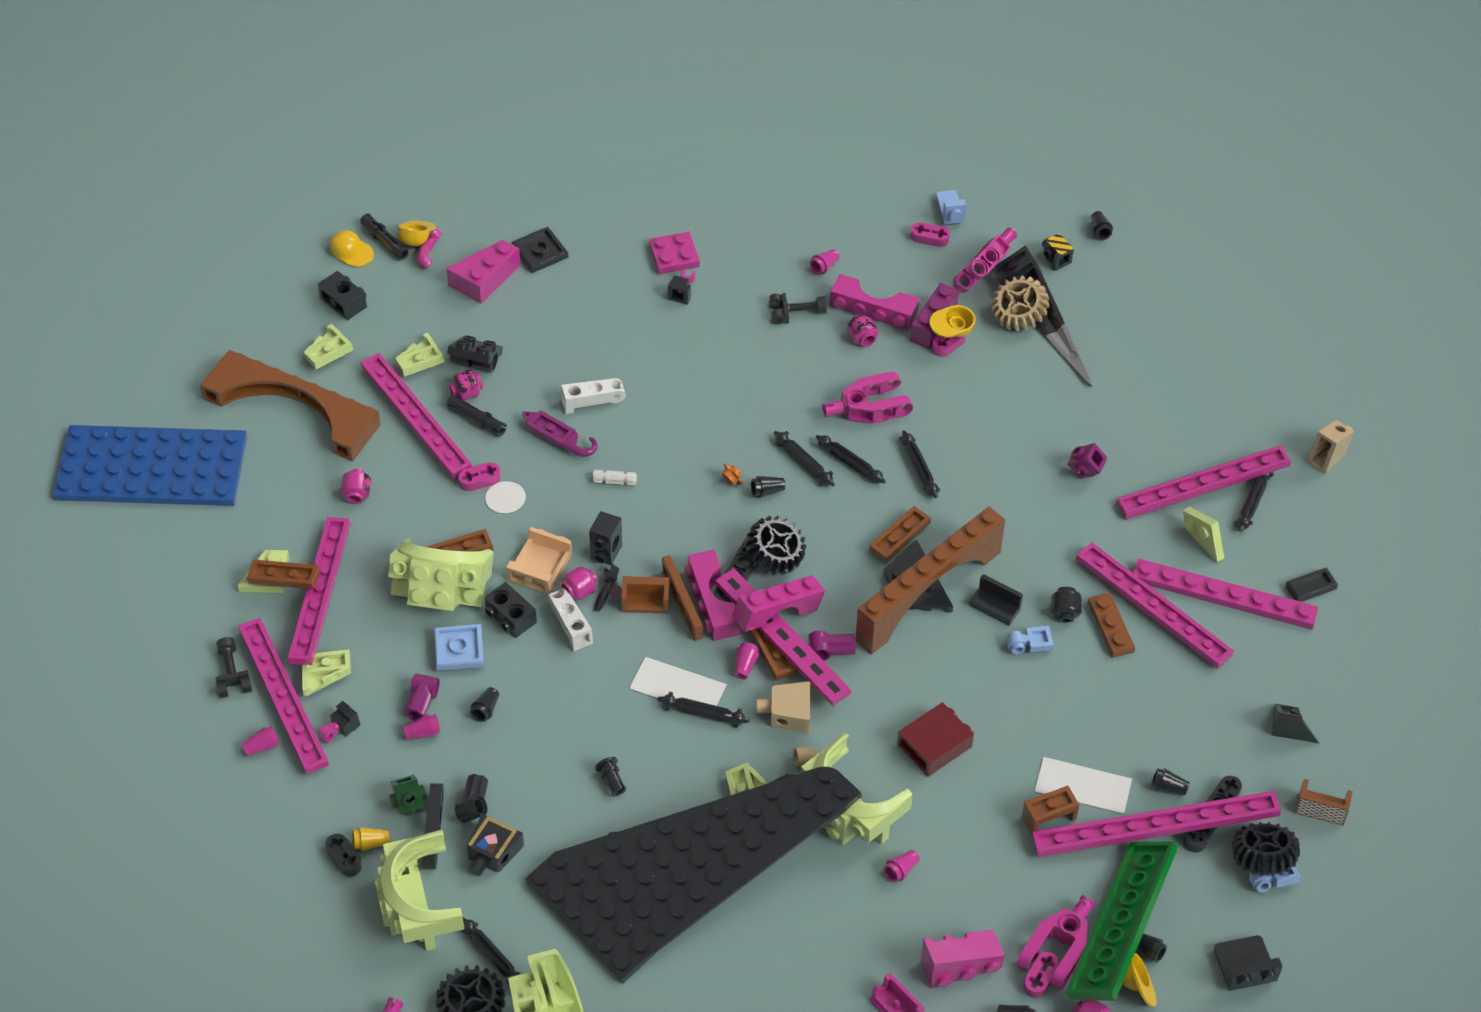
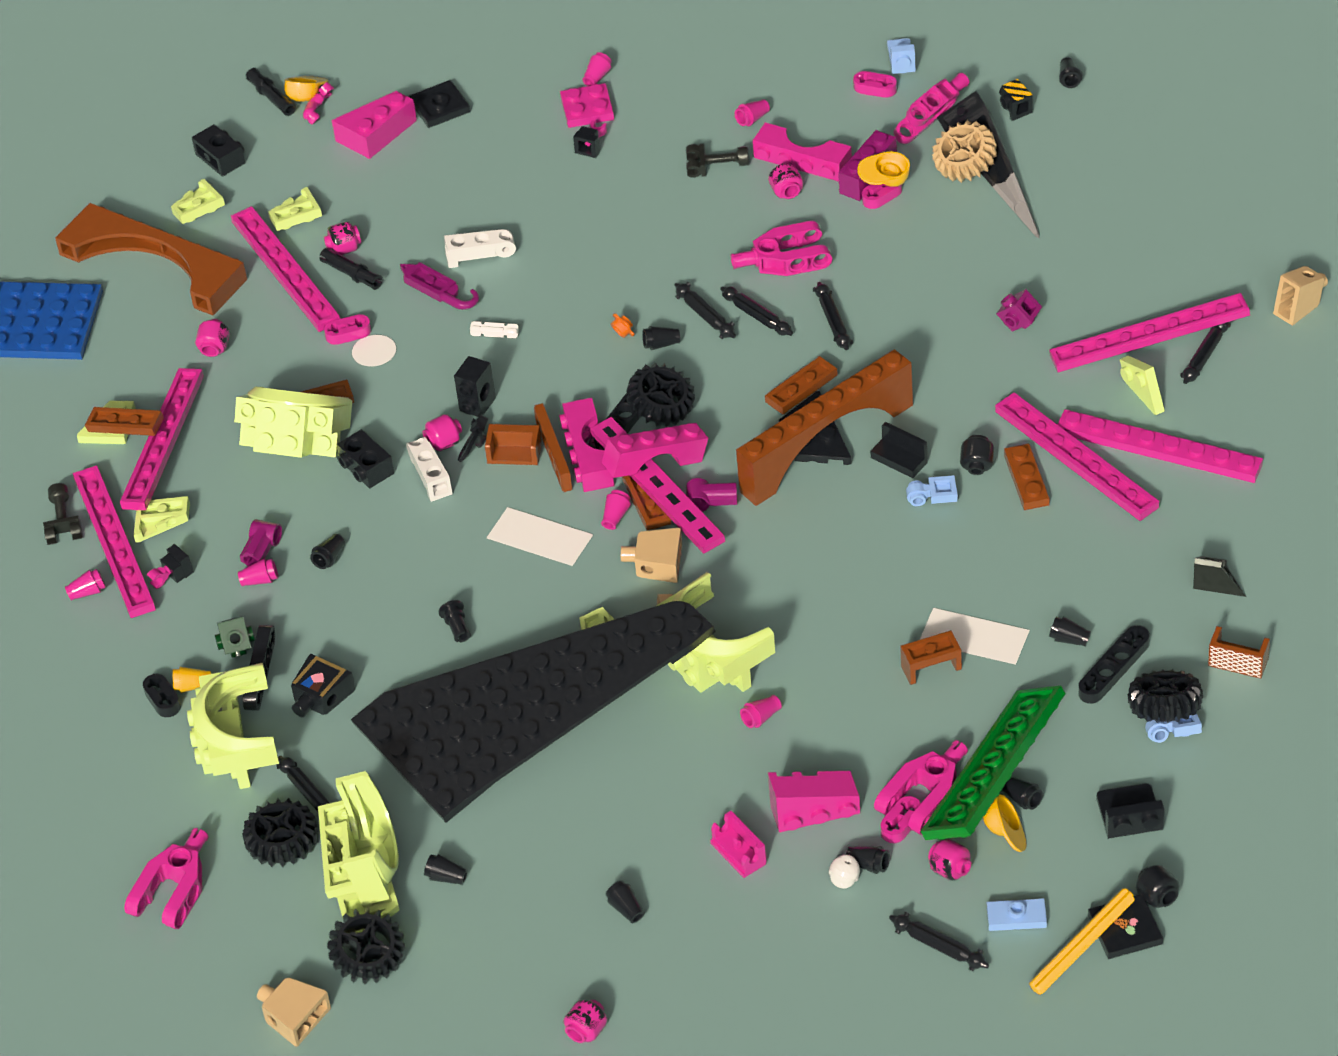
camera: 10 degrees right, 5 degrees down
yellow cap [330,230,374,267] -> none
light blue plate [434,624,484,671] -> none
black plate [447,335,503,372] -> none
black piece [455,774,488,823] -> none
light nougat panel [506,527,572,595] -> none
black wheel [657,691,750,728] -> none
dark red brick [897,702,974,777] -> none
dark pink plate [1032,791,1281,857] -> none
black tile [1285,568,1338,602] -> none
none -> dark pink cone [583,52,612,86]

